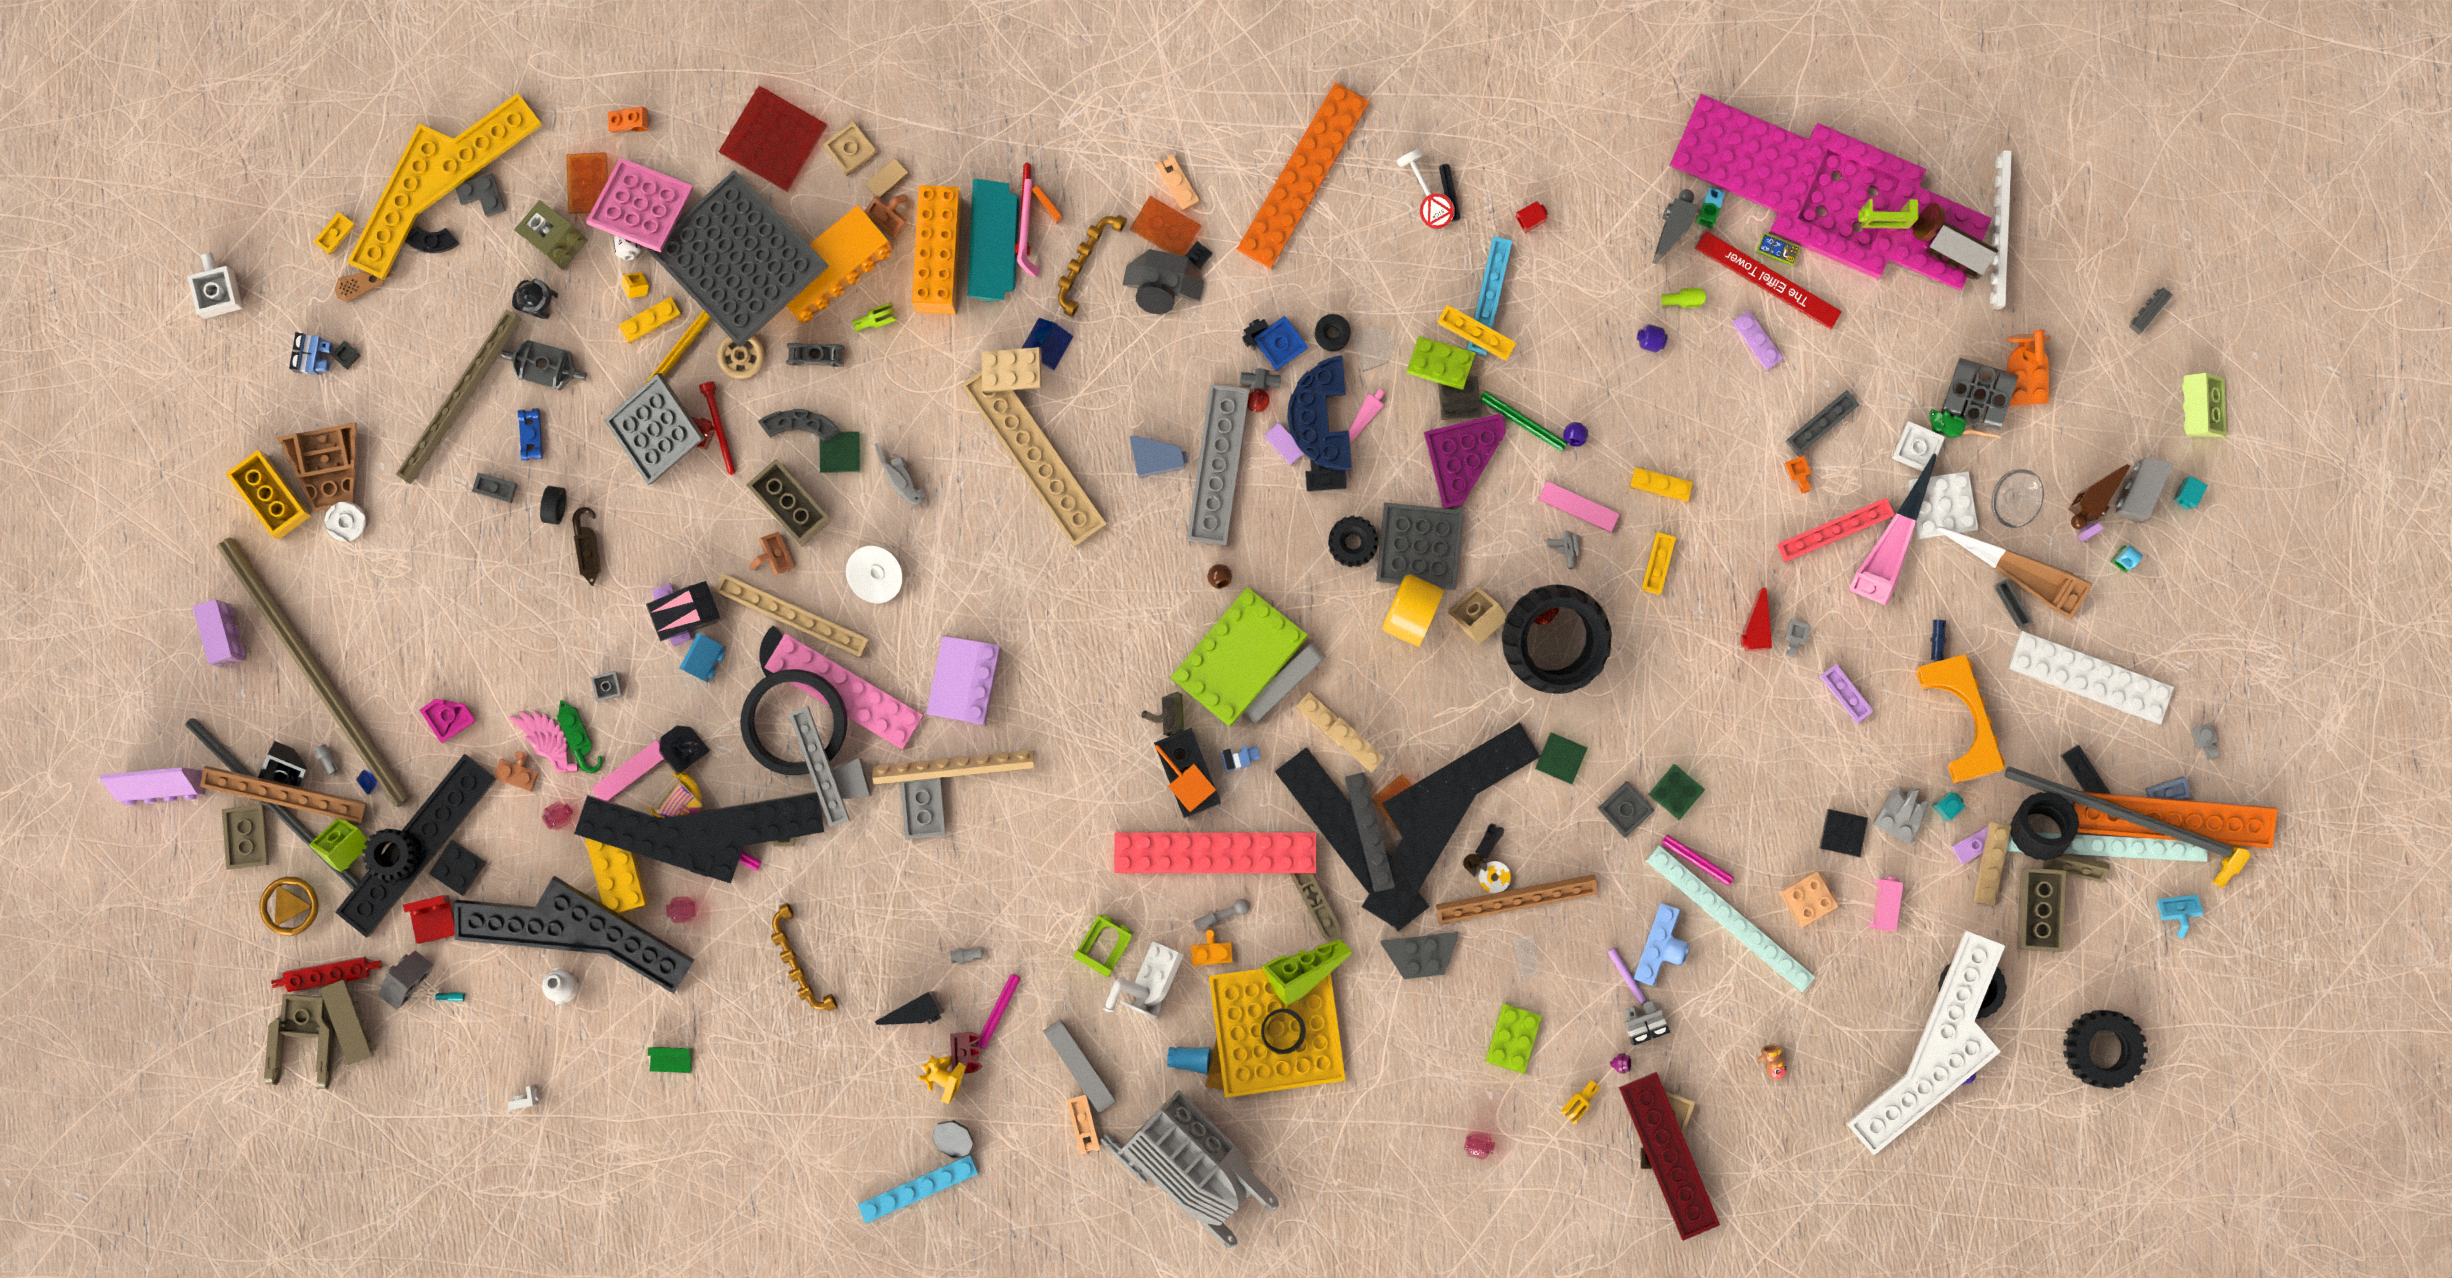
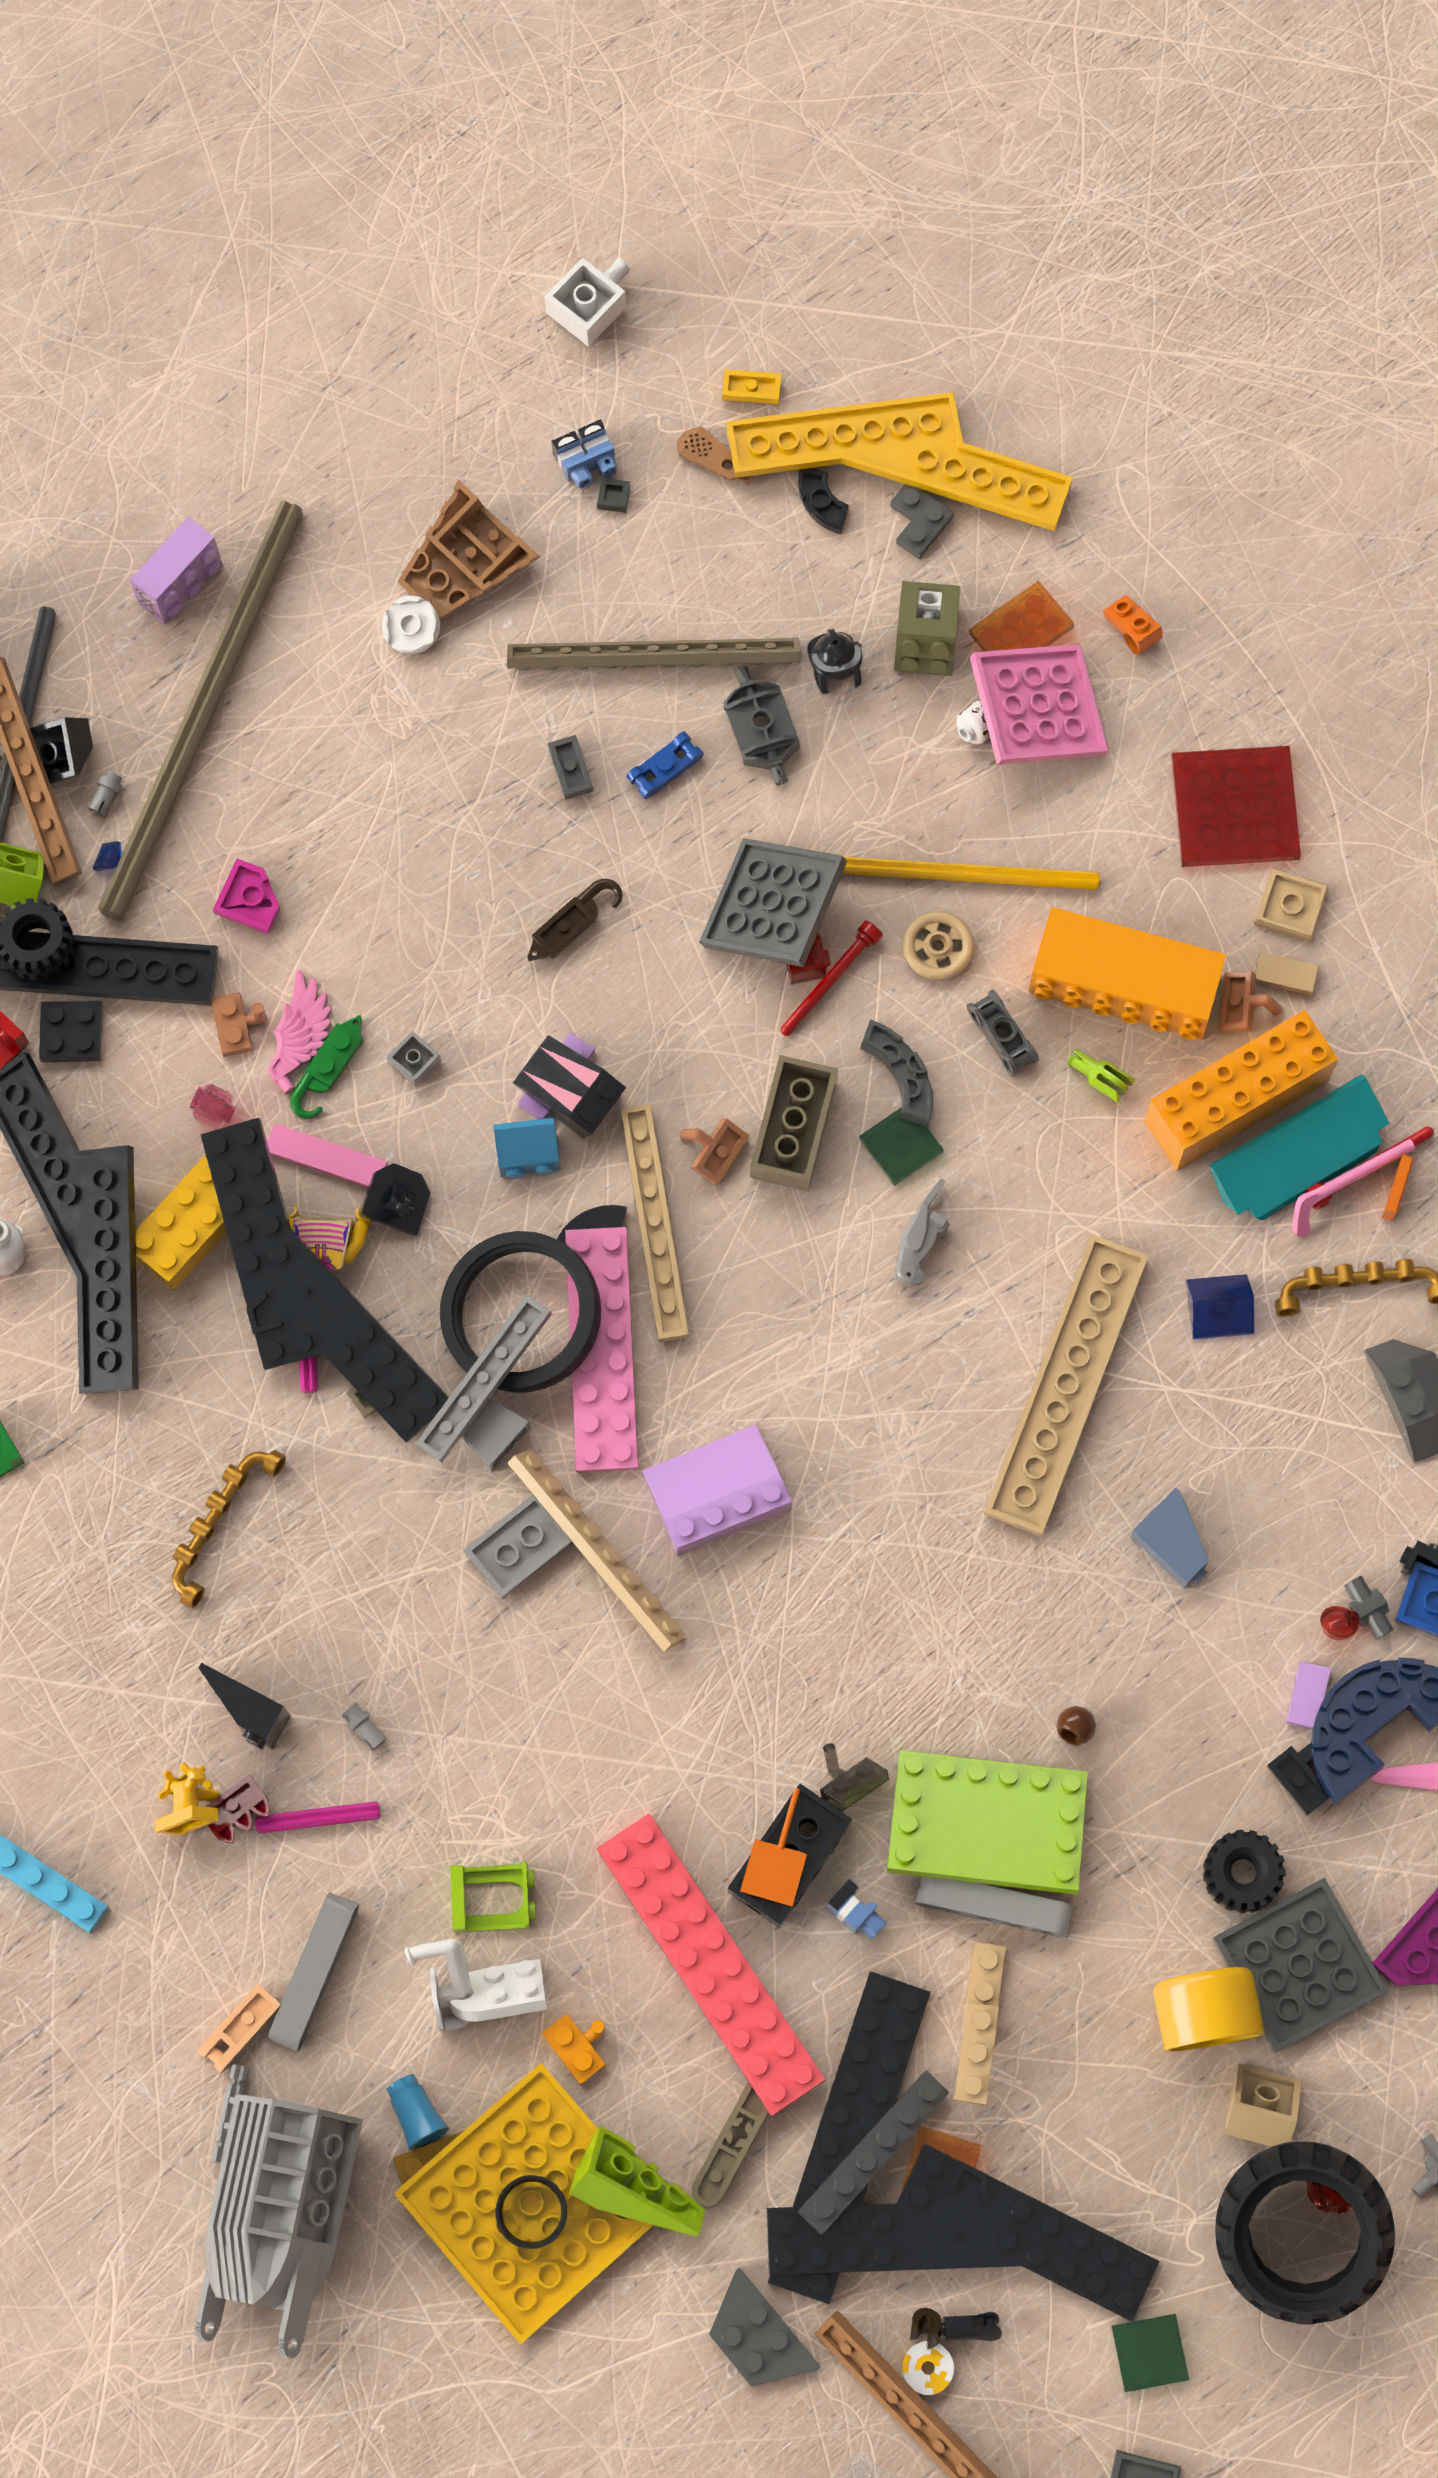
camera: 60 degrees right, 10 degrees down
yellow brick [225,450,312,540] -> none
black tyre [540,486,566,525] -> none
yellow plate [619,297,681,343] -> none
yellow slope [622,272,649,298] -> none
dark grey plate [647,170,829,347] -> none
clear pink head [666,896,696,923] -> none
white hat [846,546,902,603] -> none
piece [932,1120,974,1158] -> none
tan plate [982,347,1042,392] -> none
black tile [1135,282,1175,315] -> none
light grey plate [1187,384,1249,546] -> none
light grey pin [1193,899,1250,931] -> none

